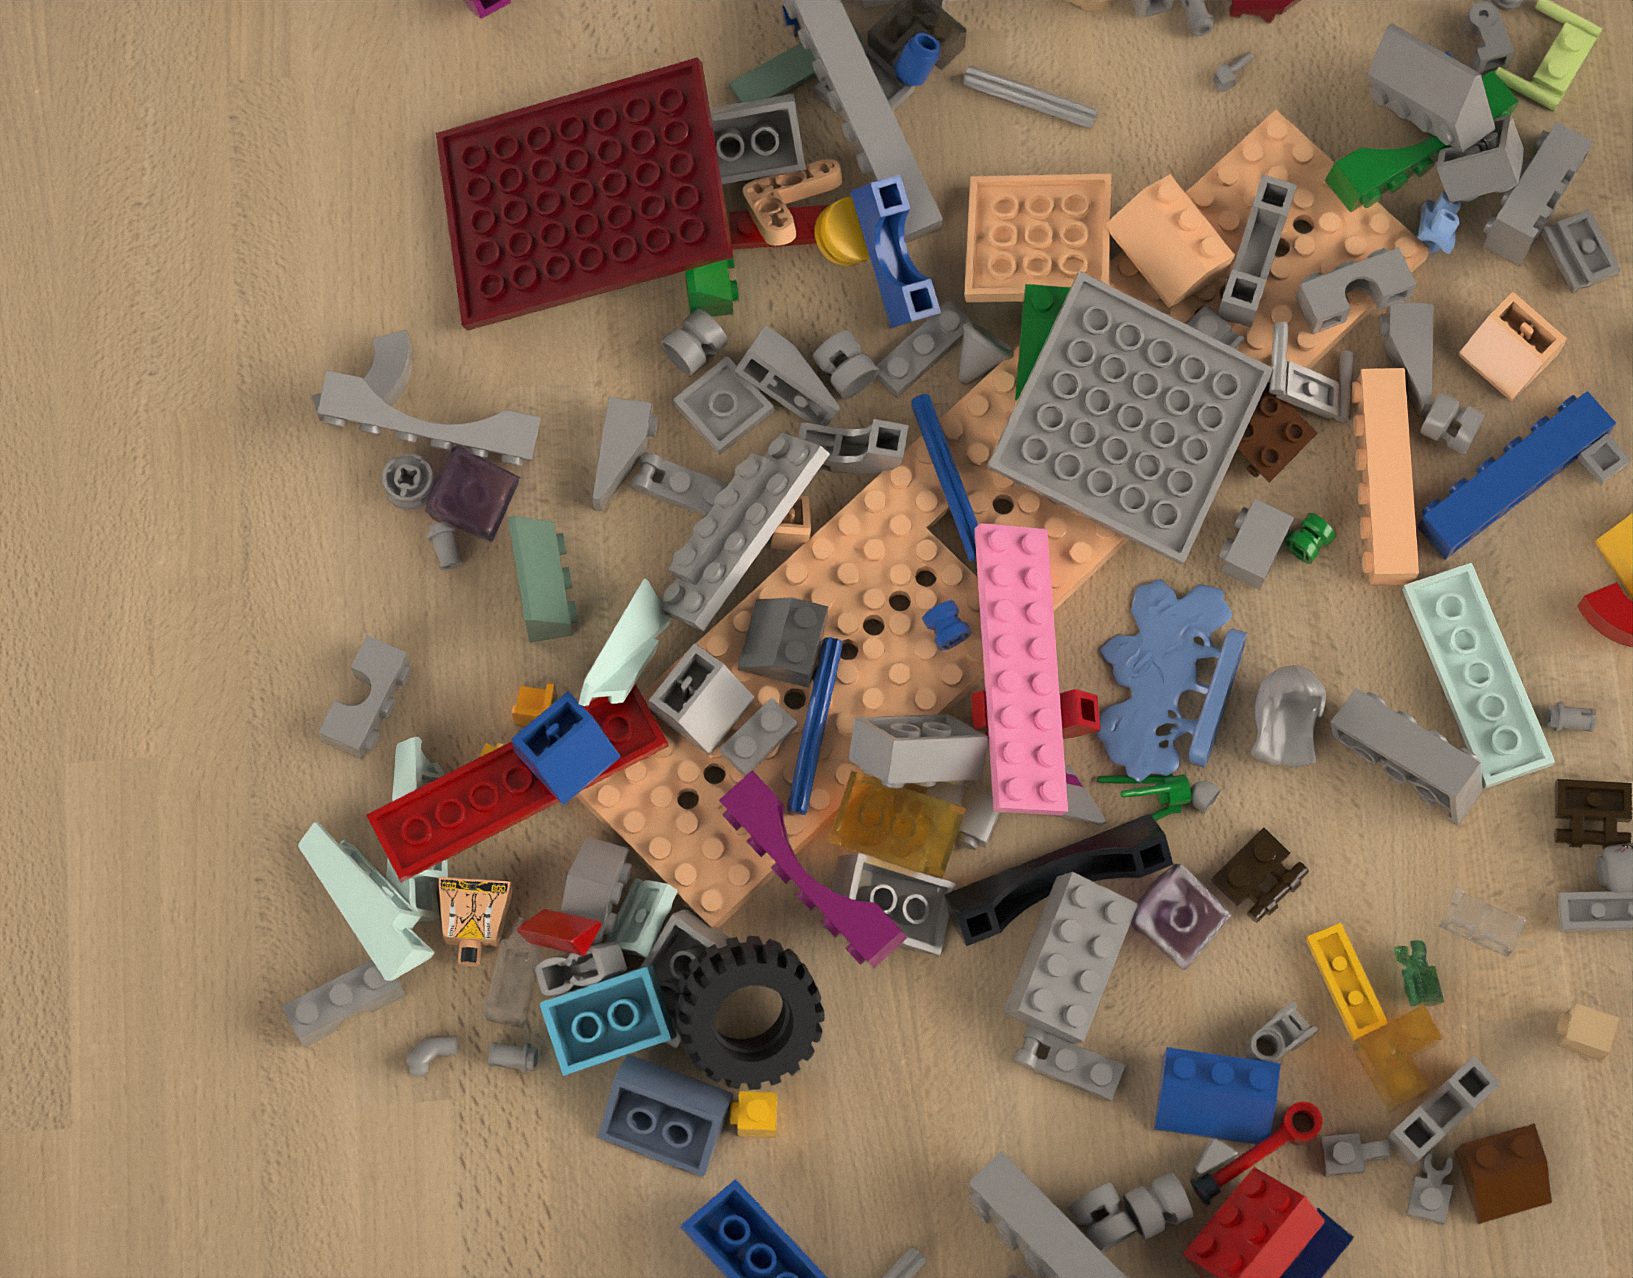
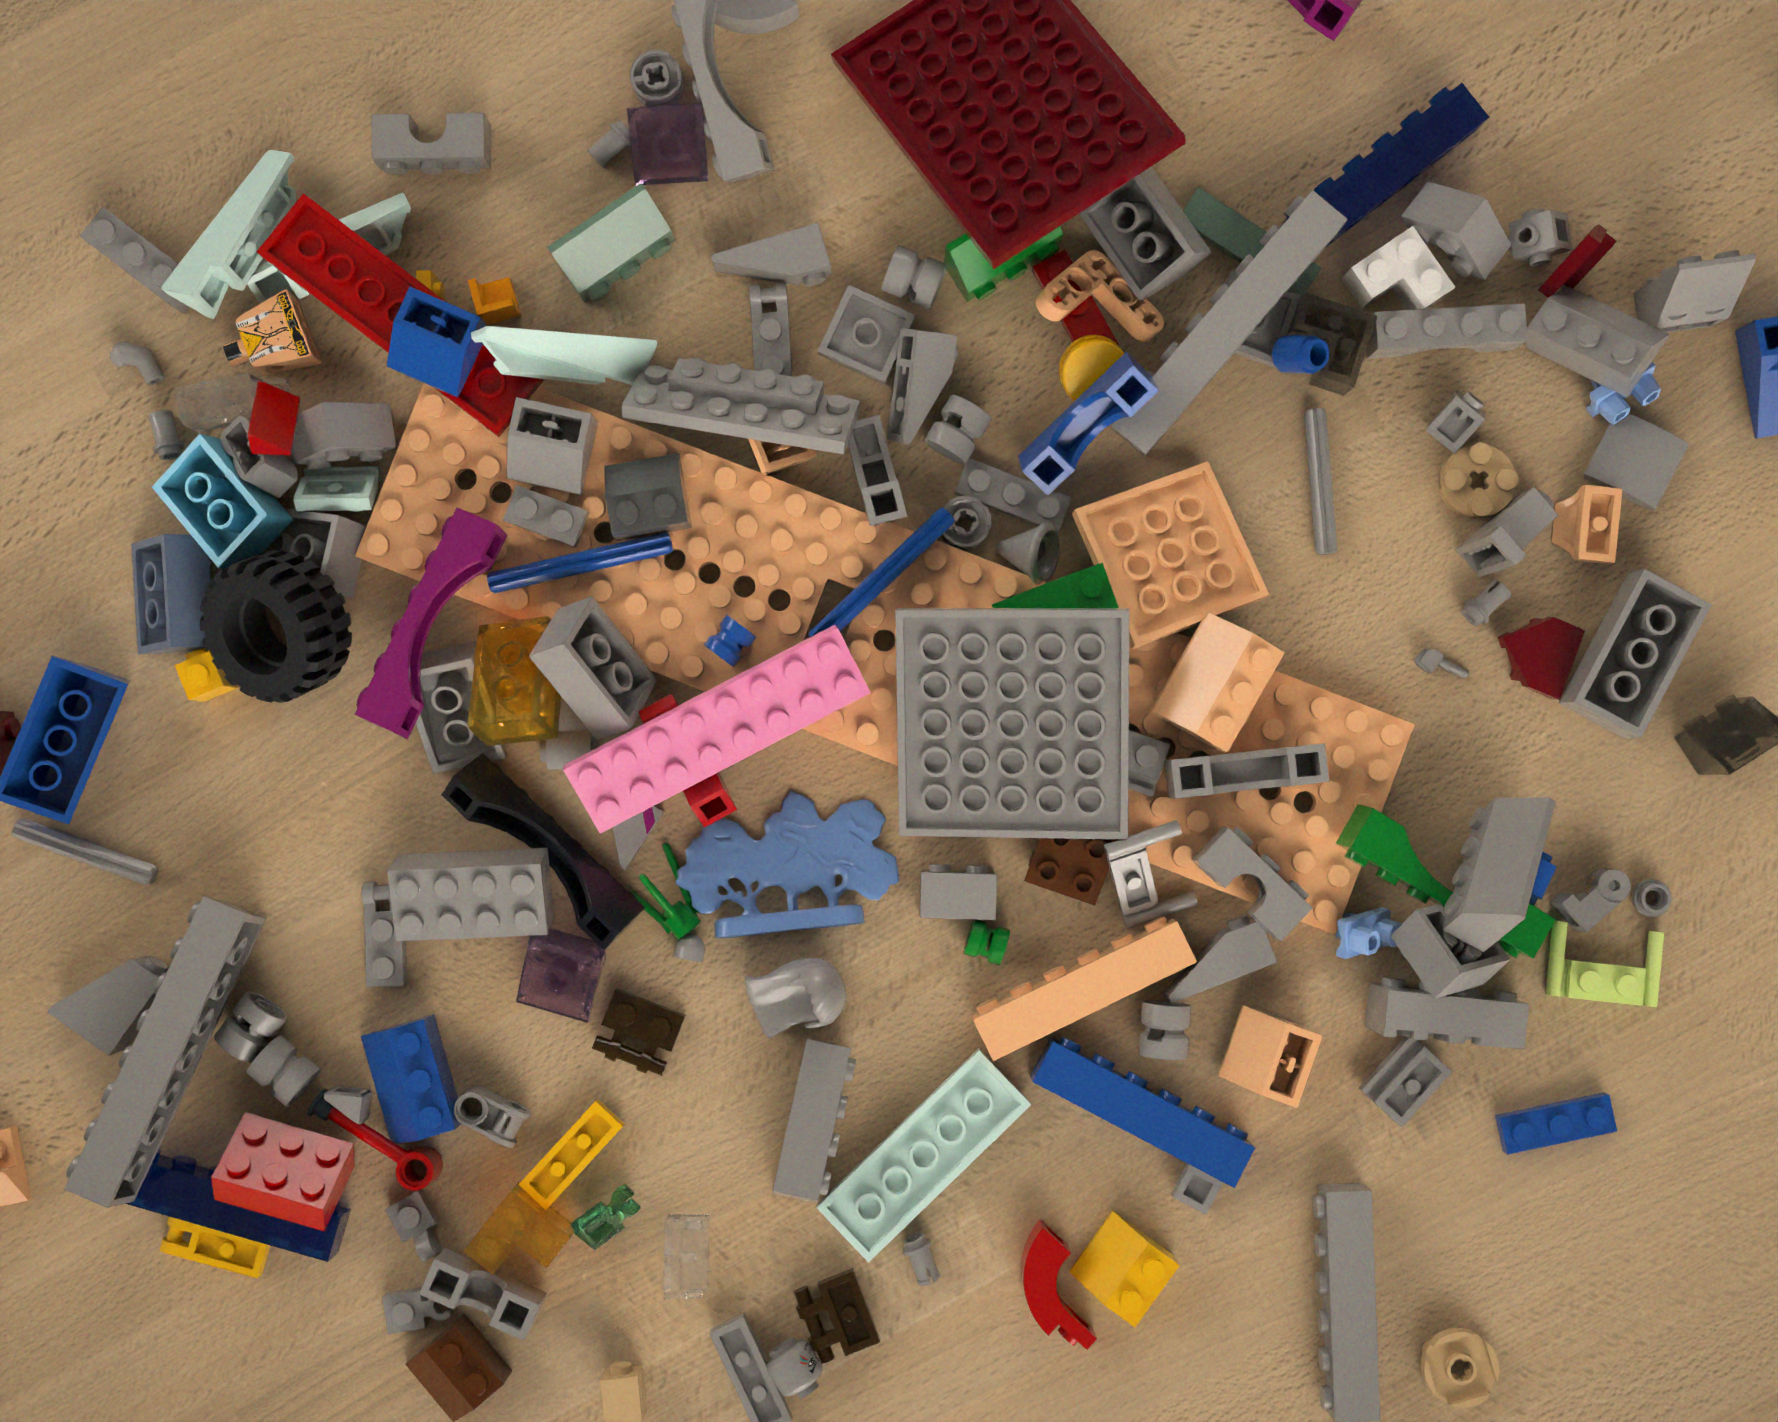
camera: 65 degrees right, 15 degrees up
none -> light grey wheel [941,496,991,551]

